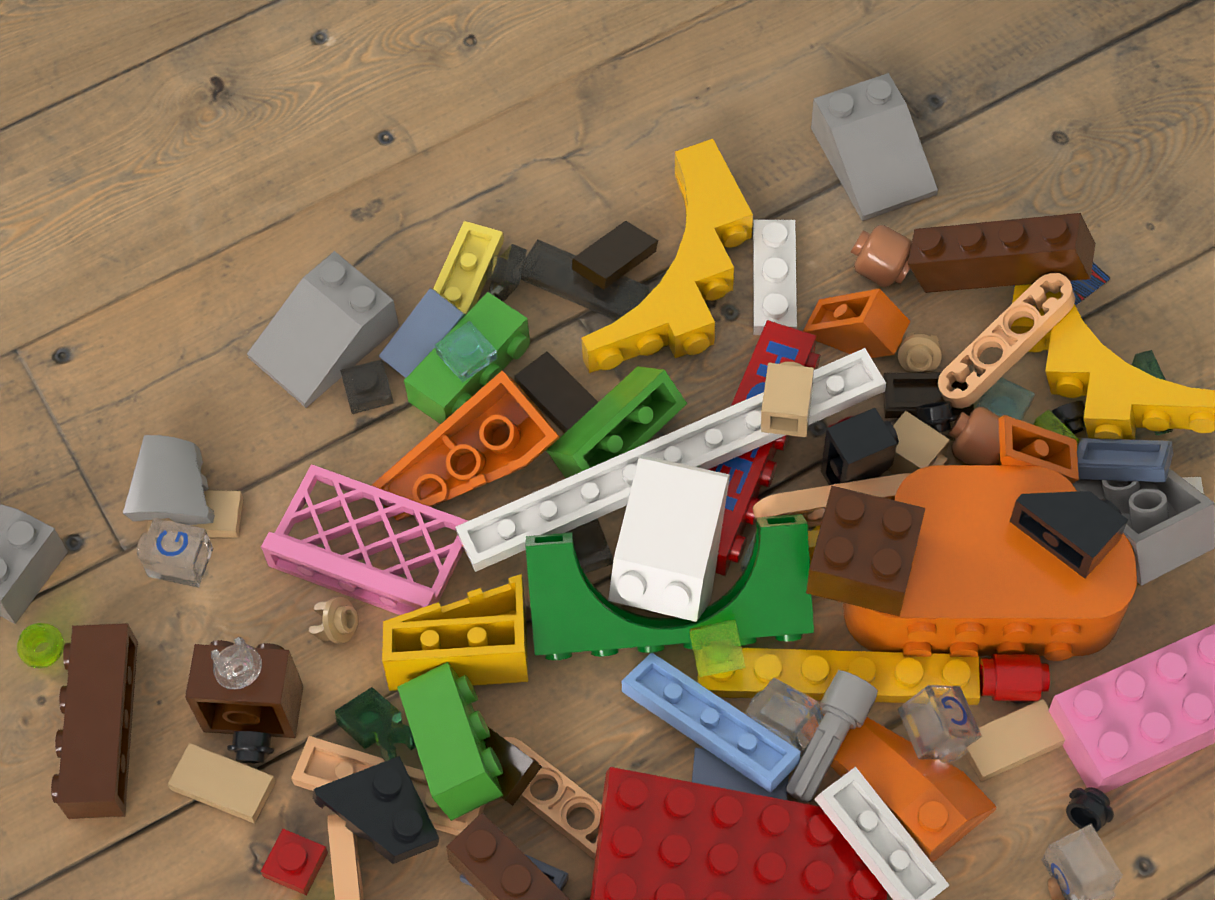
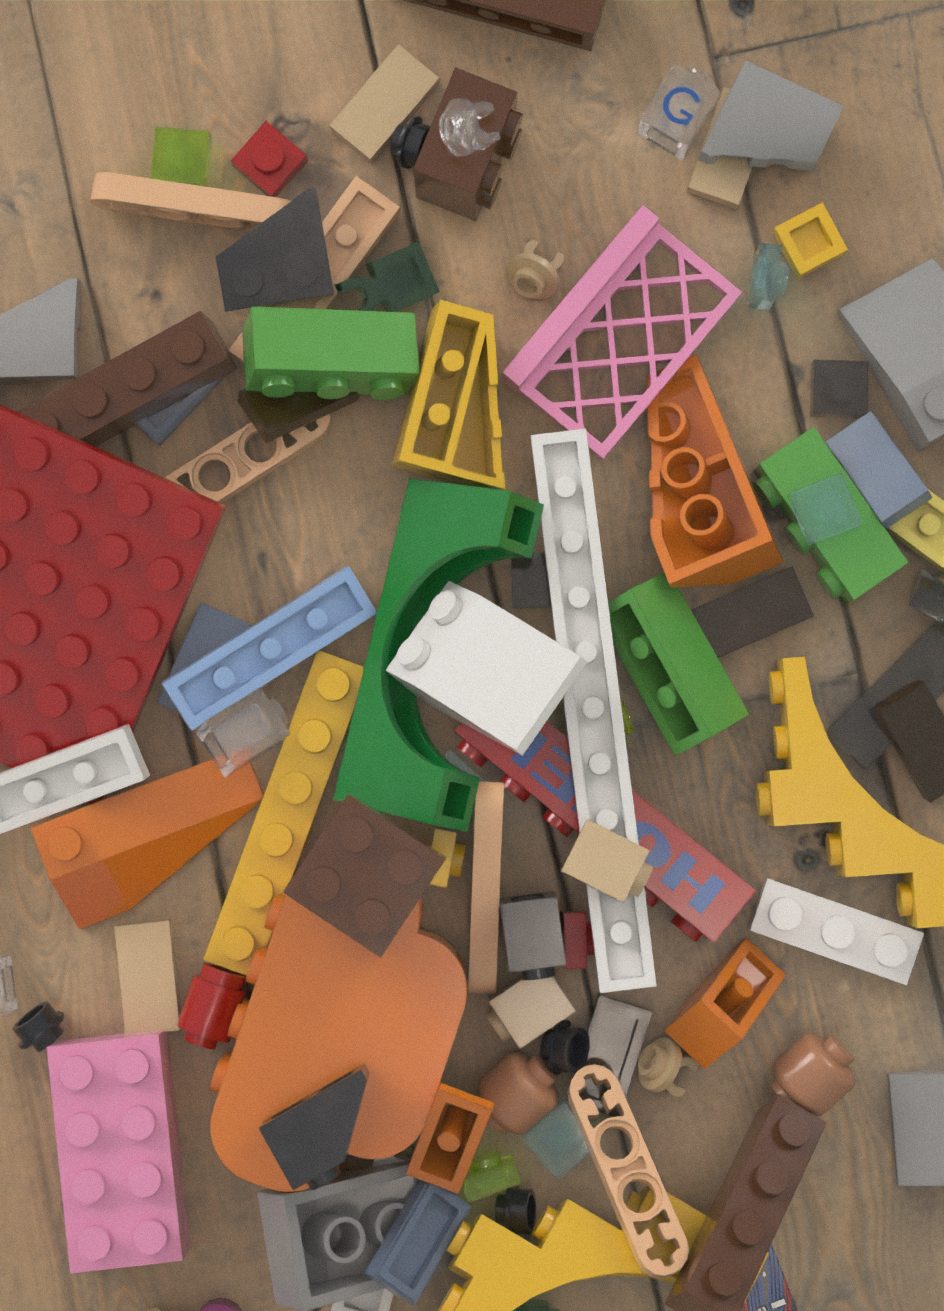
camera: 110 degrees right, 25 degrees up
clear neon green plate [689,619,745,677] -> none
light grey piece [786,670,878,803] -> none
clear brick [897,685,982,763] -> none
none -> clear light blue plate [748,243,789,311]
none -> yellow plate [772,202,848,279]

